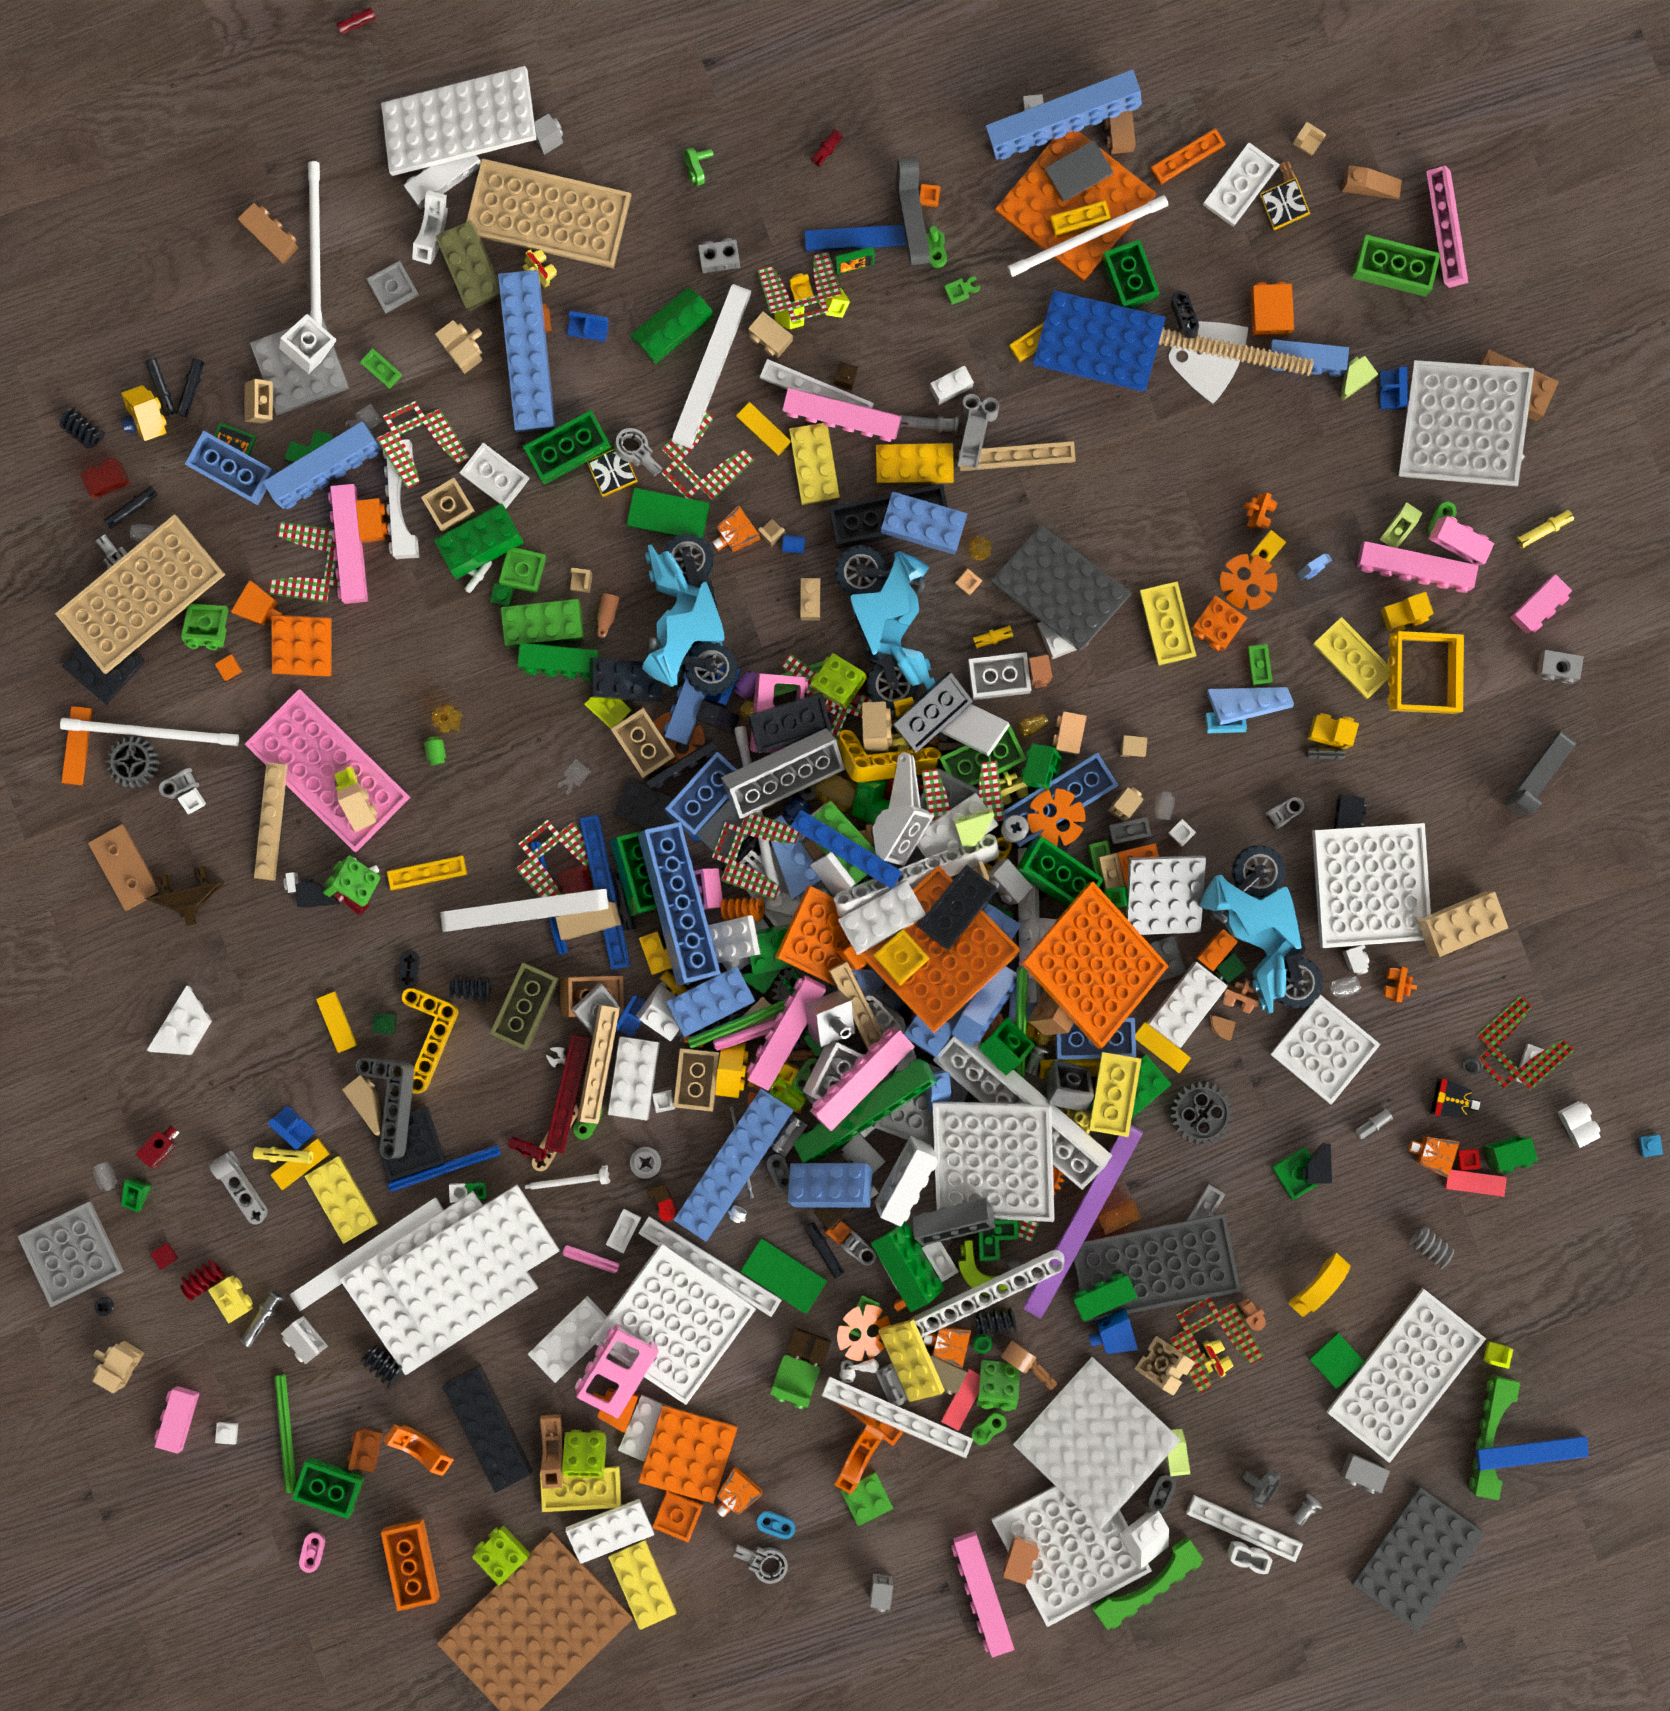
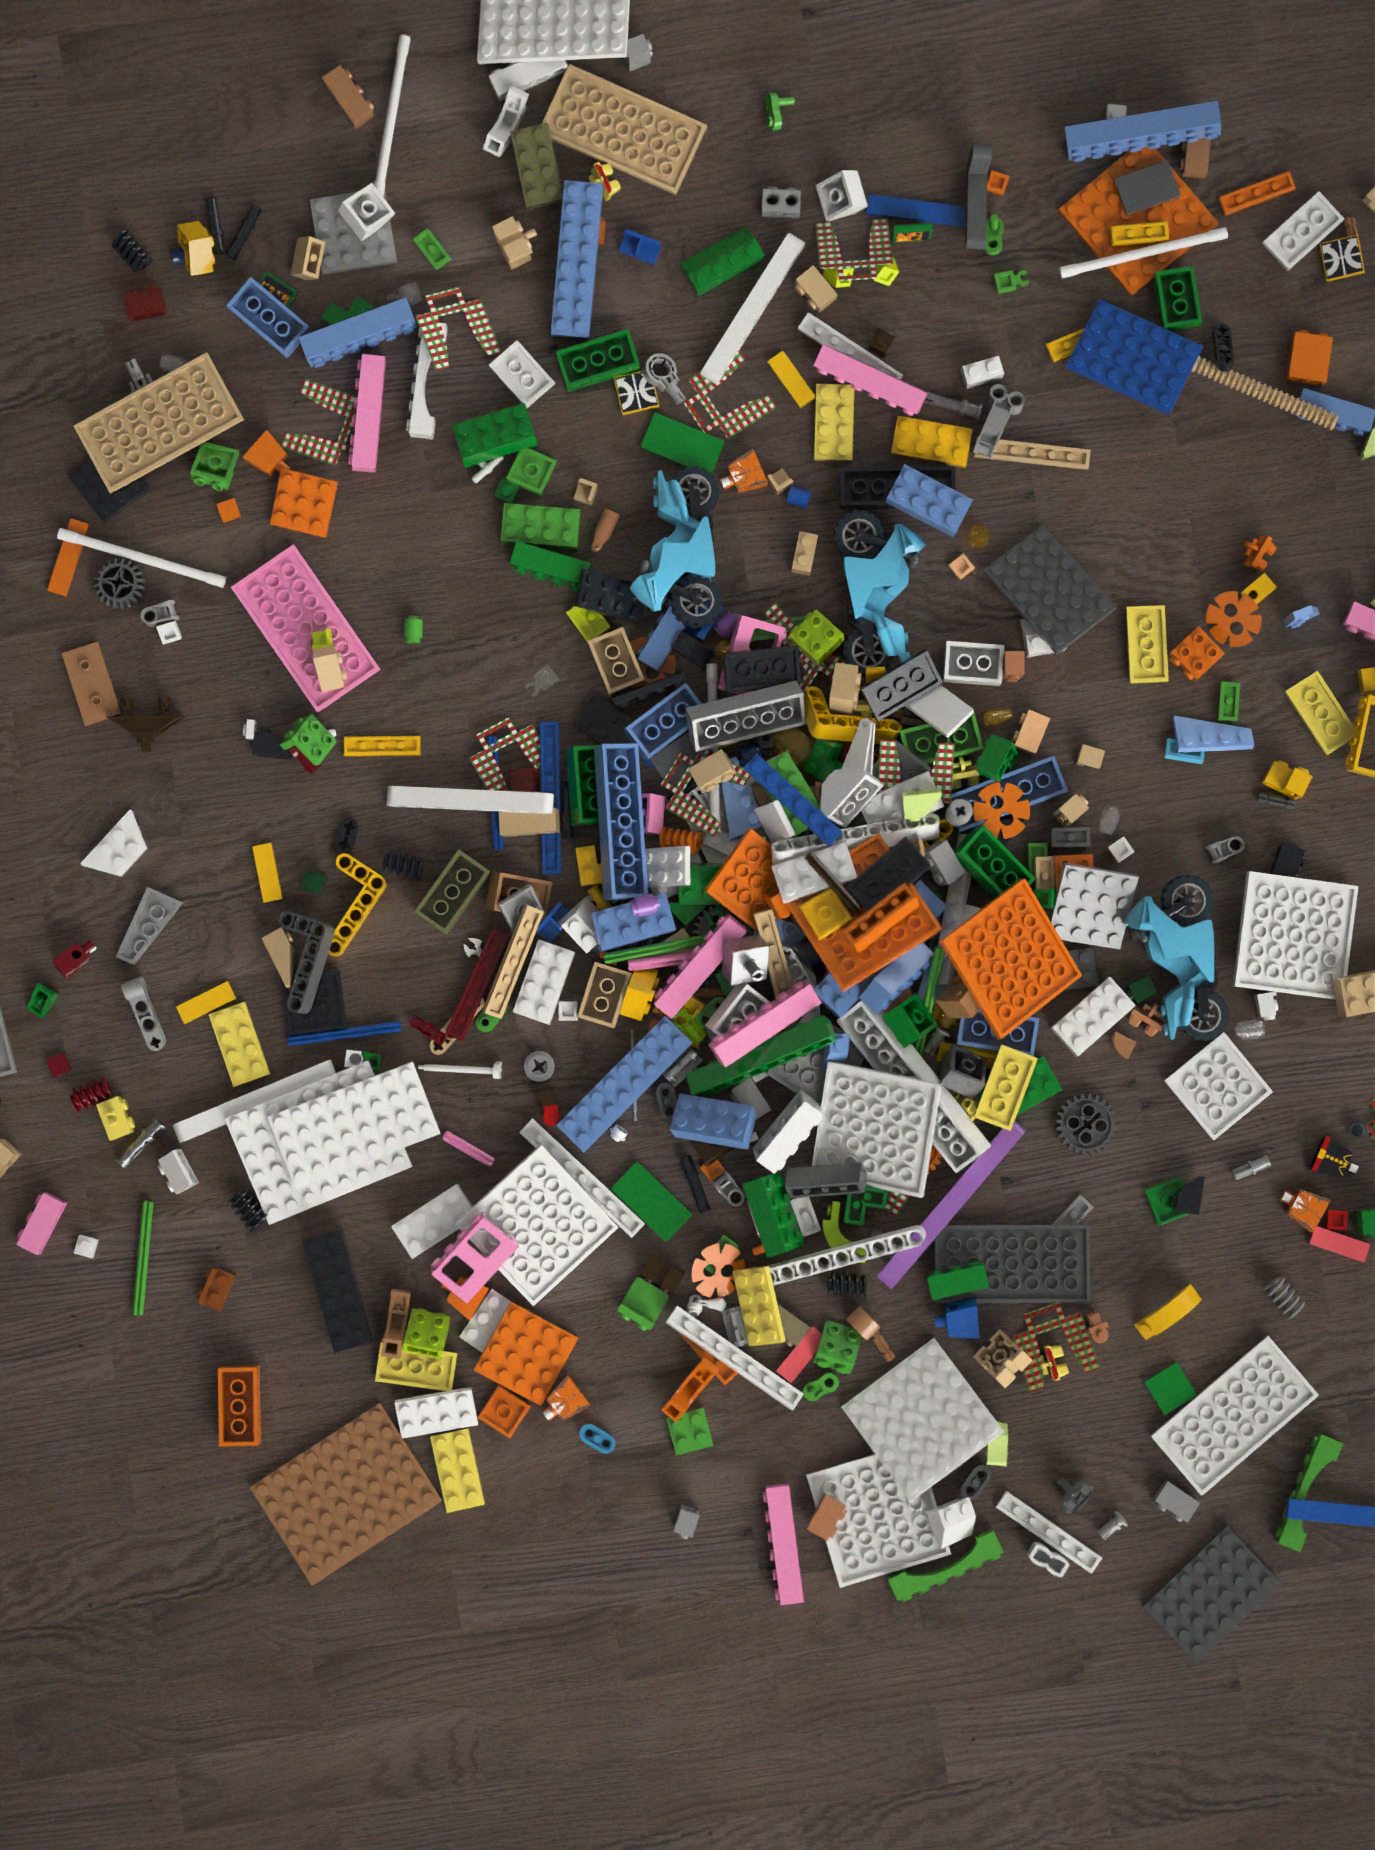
camera: 15 degrees right, 0 degrees up
clear brick [92,1161,118,1192] -> none
black pin [104,486,159,529] -> none
light yellow pin [253,1147,313,1164] -> none
tan plate [254,762,288,880] -> none
blue panel [267,1106,316,1150] -> none
green brick [292,1457,366,1519] -> none
bright pink plate [299,1531,325,1573] -> none
orange brick [356,498,388,543] -> none
light grey tile [366,260,419,313] -> none
orange arch [383,1424,454,1476] -> none
tan brick [421,478,477,534] -> none
clear yellow brick [431,704,463,733] -> none
lime brick [472,1525,530,1586] -> none
white plate [606,1209,641,1253] -> none
light grey pin [732,1544,788,1584] -> none
yellow bracket [789,273,814,301] -> none
dark red pin [810,129,843,167] -> none
orange torso [923,1326,971,1368] -> none
green plate [972,1333,992,1354] -> none
yellow pin [973,625,1013,649] -> none
clear orange brick [1097,1198,1142,1235] -> none
yellow tile [1135,1022,1191,1073] -> none
white piece [1169,321,1248,404] -> none
orange brick [1195,929,1238,972] -> none
orange hips [1383,967,1417,1002] -> none
neon yellow panel [1483,1341,1513,1369] -> none
none -> light grey wing [116,887,183,965]
none -> medium lavender brick [630,894,660,917]
none -> tan brick [689,749,737,792]
none -> dark brown axle [804,852,862,914]
none -> white slope [816,170,868,221]
none -> orange brick [843,883,920,953]

